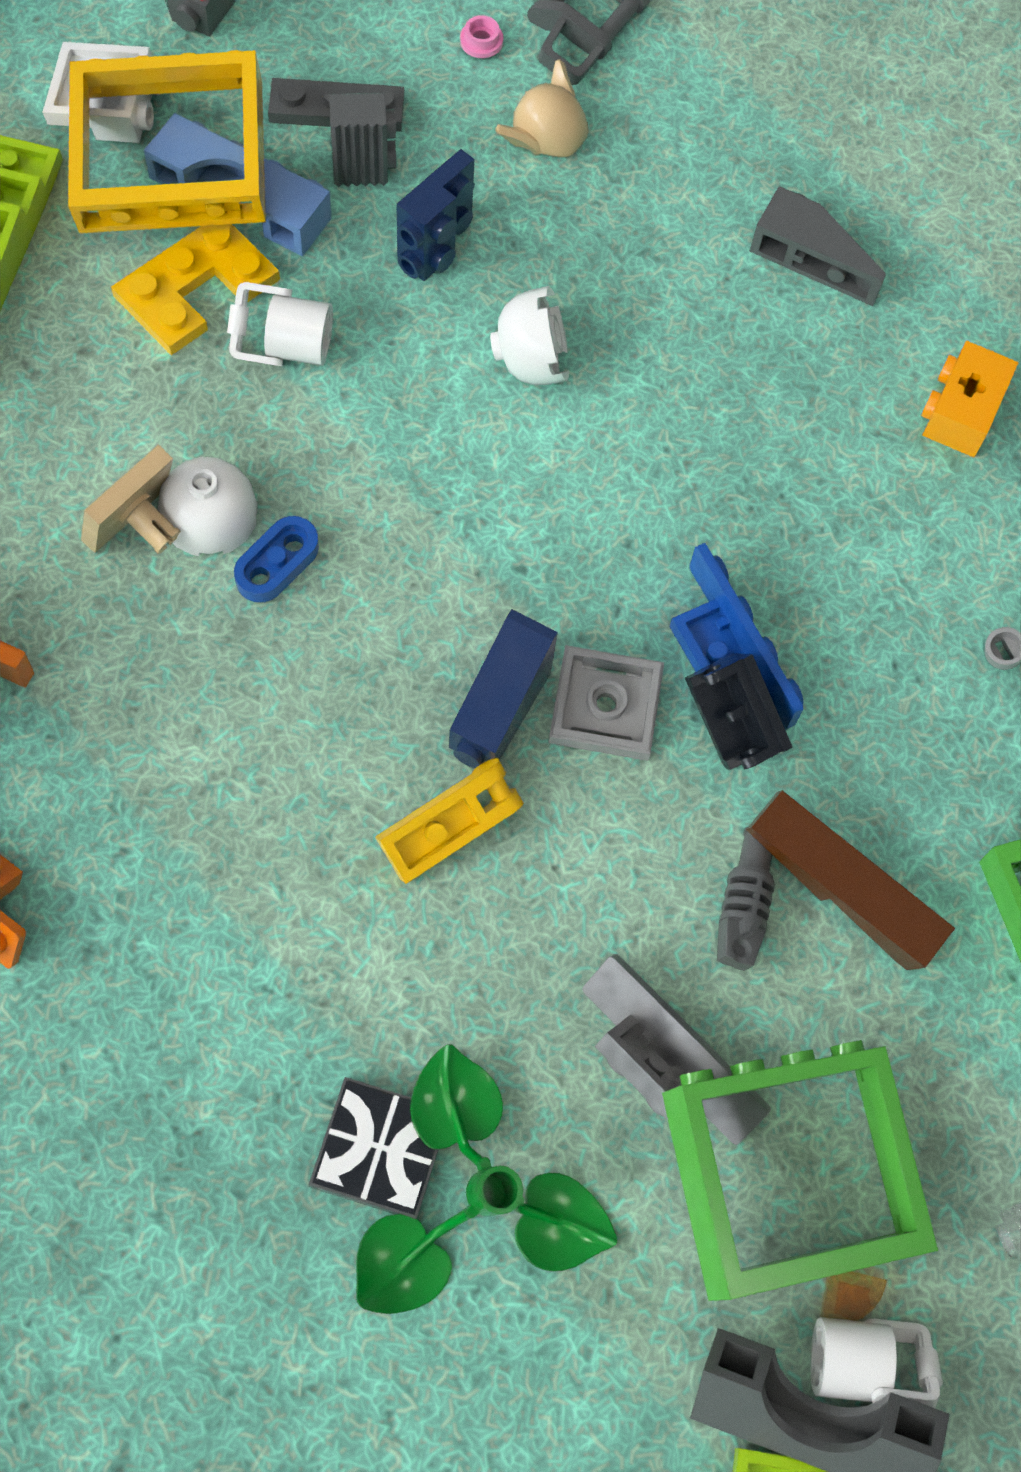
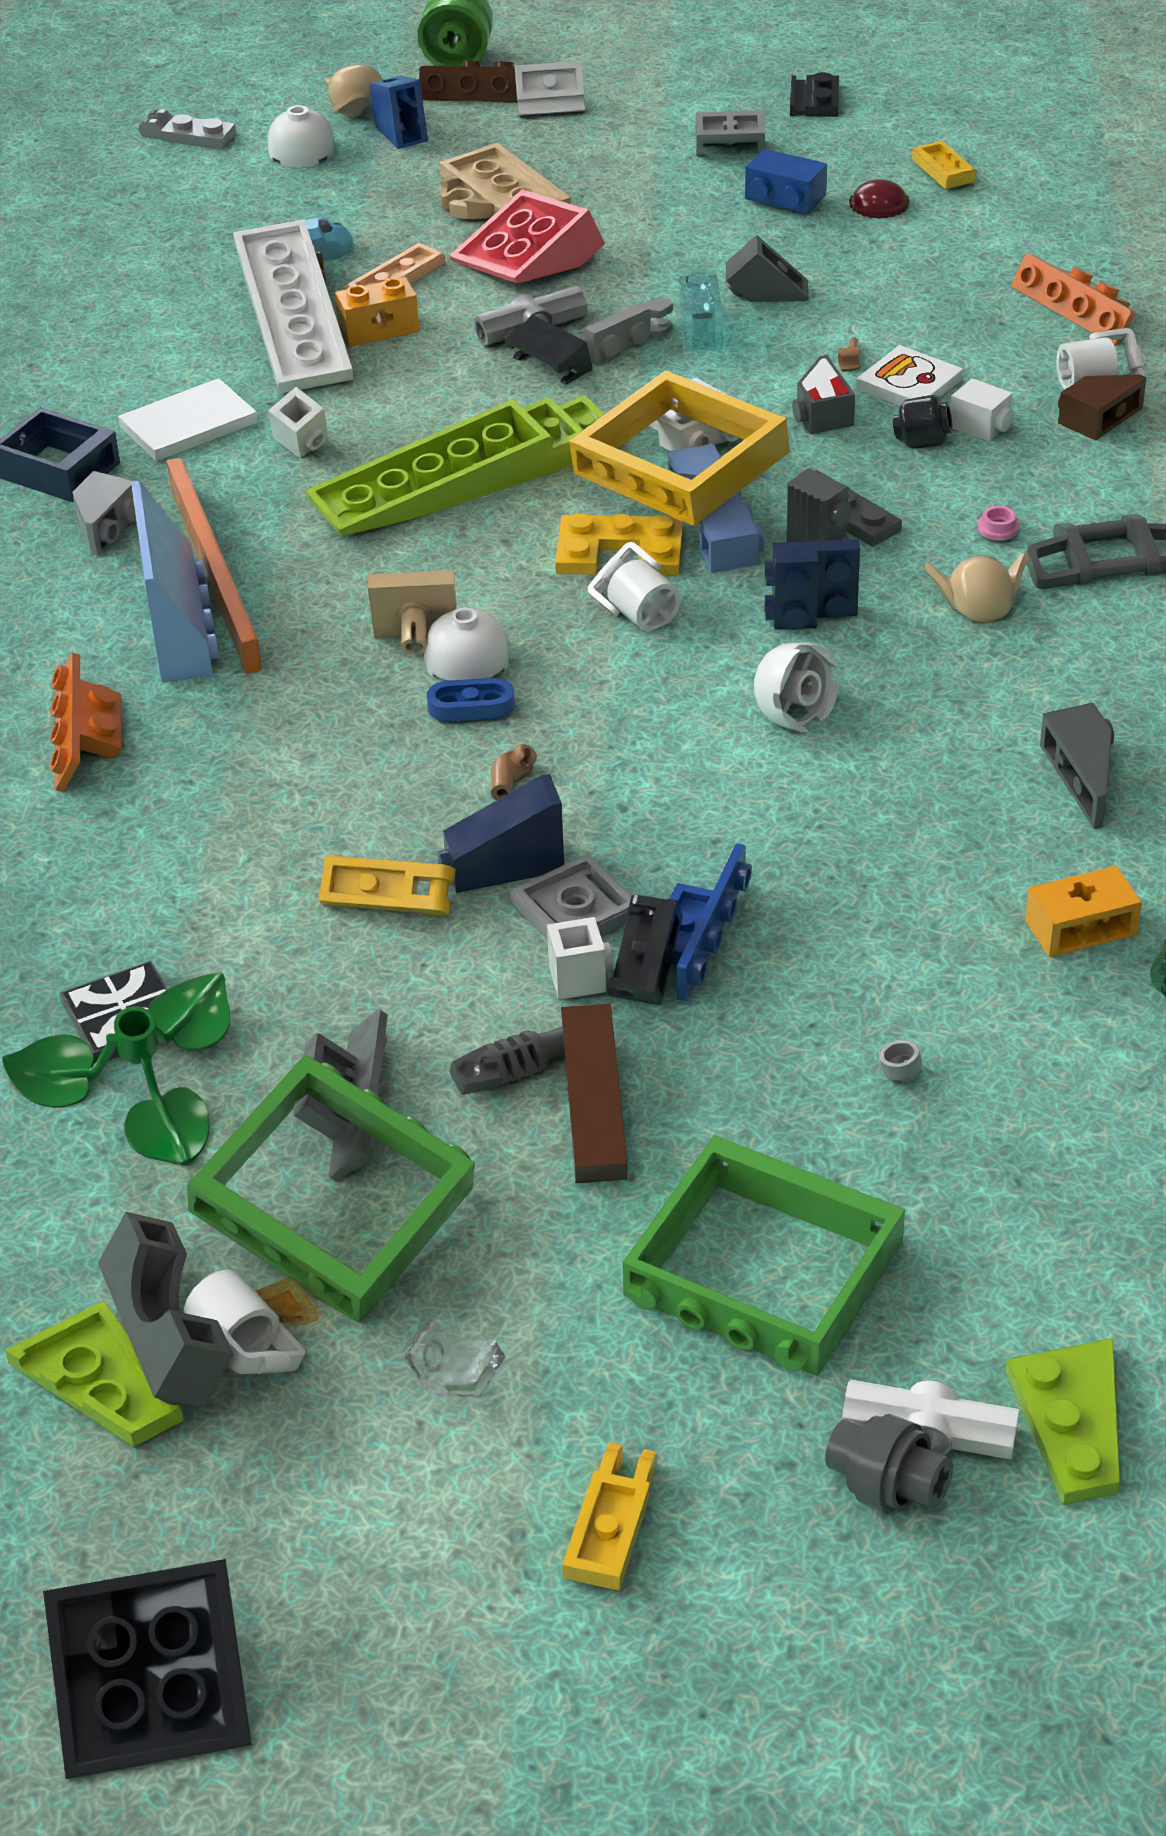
camera: 55 degrees right, 25 degrees down
none -> medium nougat arm [491,744,537,800]
none -> white brick [547,917,613,1000]

